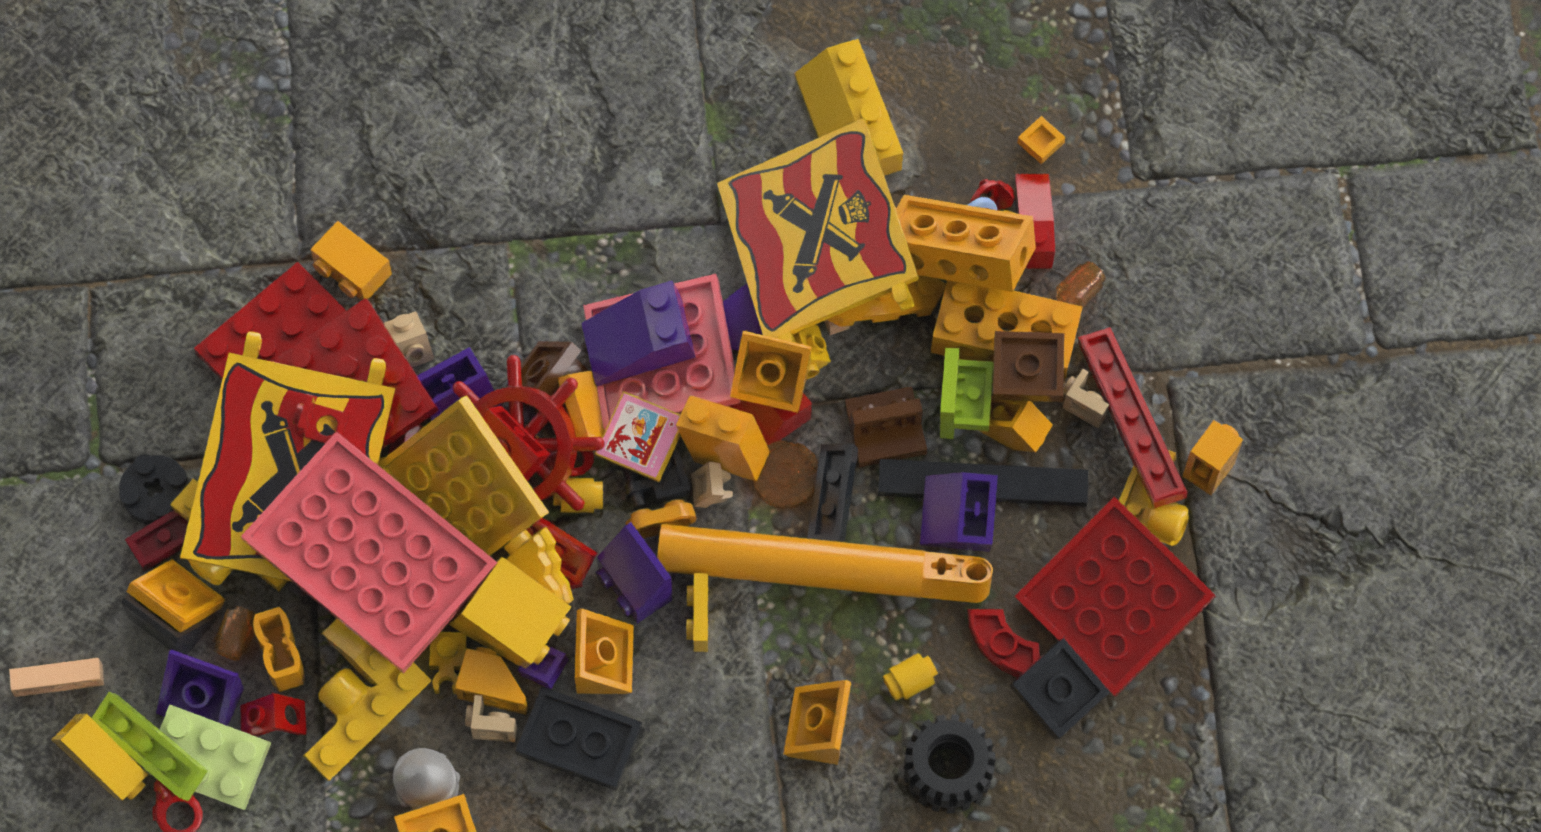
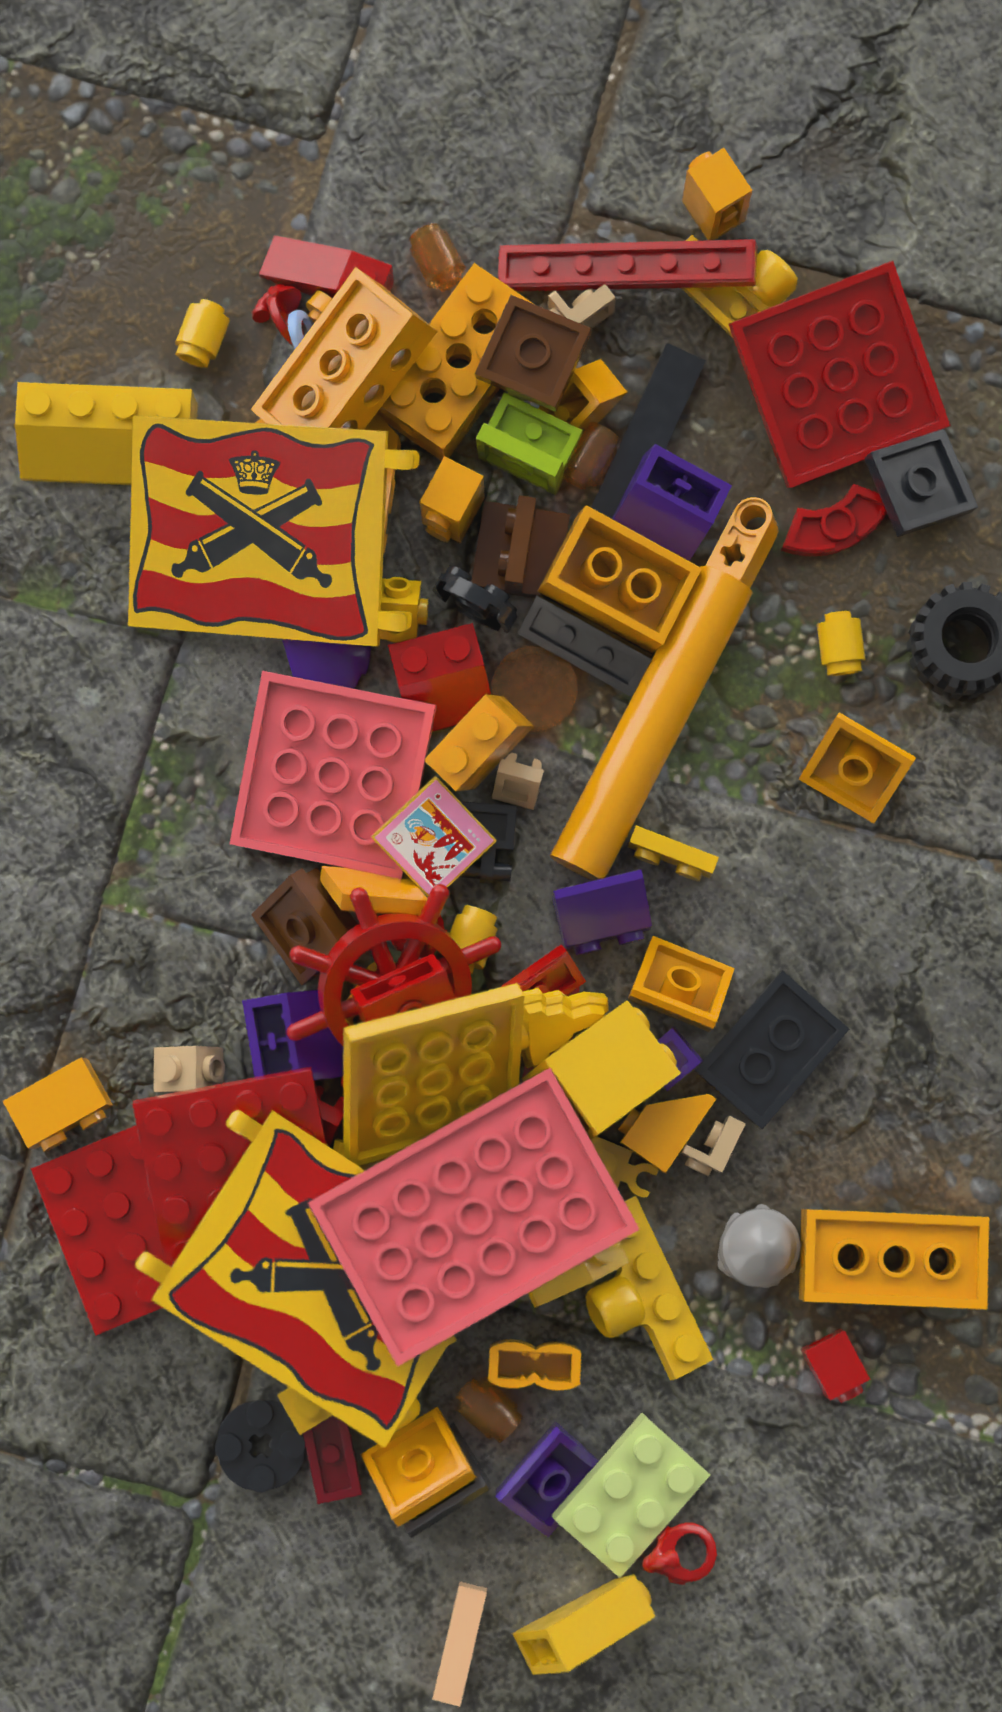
camera: 65 degrees left, 15 degrees up
lime plate [92,692,208,801] -> none
red bracket [240,693,306,737] -> none
red bracket [293,394,349,444] -> none
dark purple slope [581,280,696,386] -> none
light orange plate [625,499,697,539] -> none
light orange slope [730,331,812,413] -> none
light orange plate [1017,116,1066,164] -> none
none -> yellow brick [175,299,230,368]
none -> light orange brick [419,456,485,543]
none -> black plate [432,565,518,633]
none -> light orange brick [538,505,702,653]
none -> clear orange brick [563,422,619,490]

